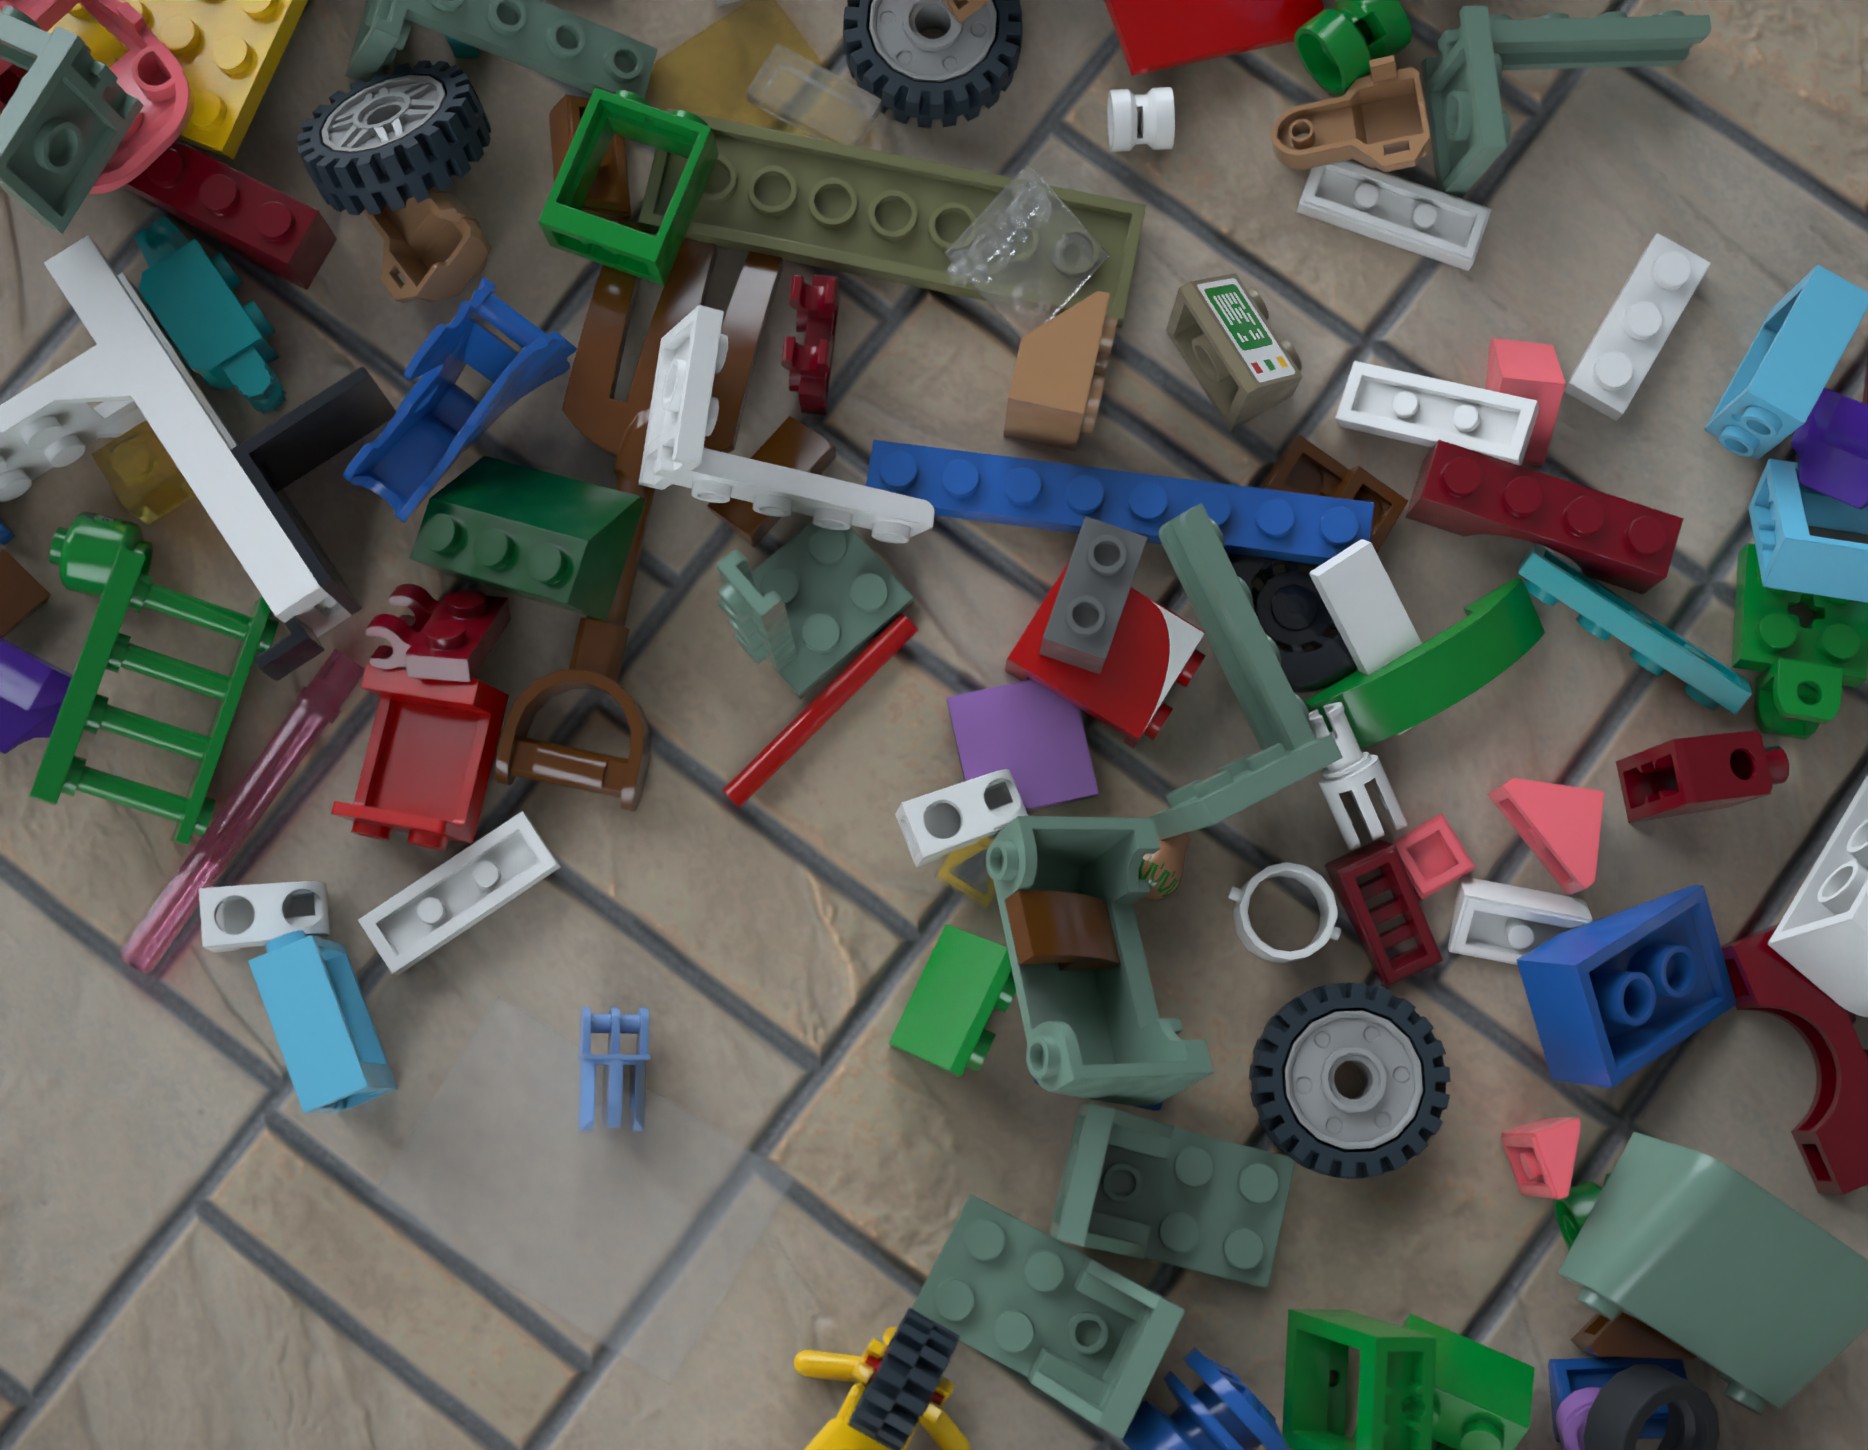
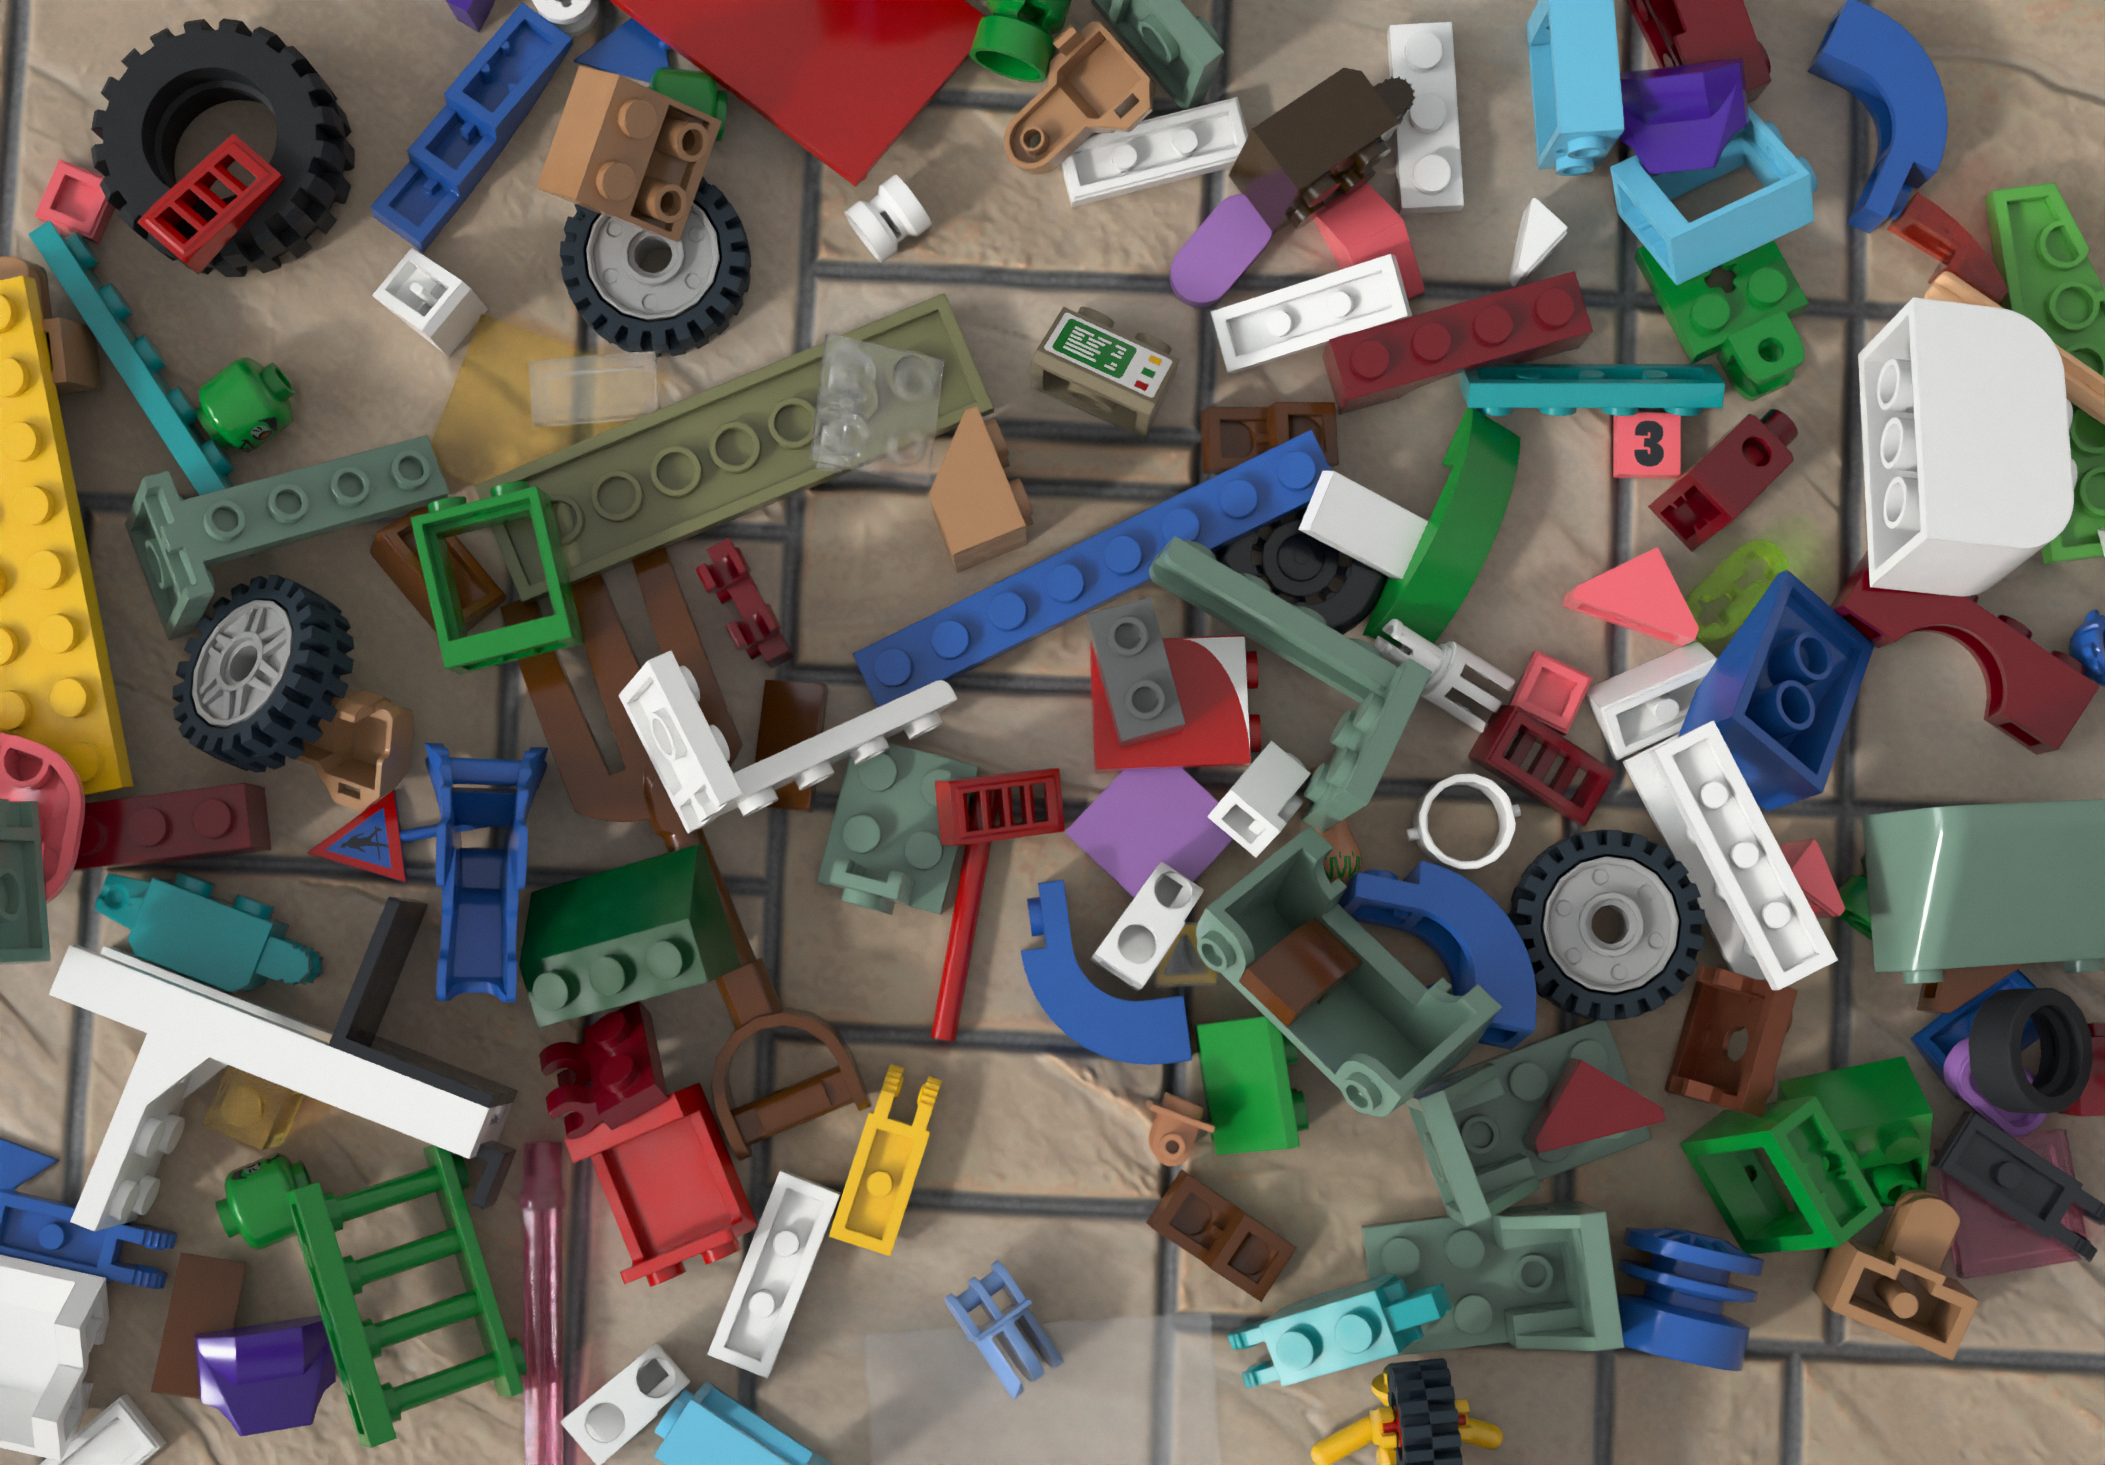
camera: 35 degrees left, 5 degrees up
none -> piece [307,790,492,883]
none -> yellow hinge [829,1064,942,1256]
none -> red slope [935,768,1065,846]
none -> blue arch [1021,880,1192,1065]
none -> nougat hinge [1146,1092,1215,1166]
none -> reddish brown slope [1146,1169,1297,1302]
none -> medium lavender tile [1170,194,1273,308]
none -> white brick [1207,740,1311,858]
none -> hinge [1227,1274,1452,1388]
none -> dark brown hinge [1228,68,1415,235]
none -> blue arch [1338,861,1537,1050]
none -> white slope [1508,198,1568,287]
none -> dark red slope [1524,1058,1666,1154]
none -> coral tile [1613,412,1681,479]
none -> white fence [1623,720,1838,990]
none -> copper piece [1664,964,1798,1118]
none -> clear neon green beam [1684,540,1788,643]

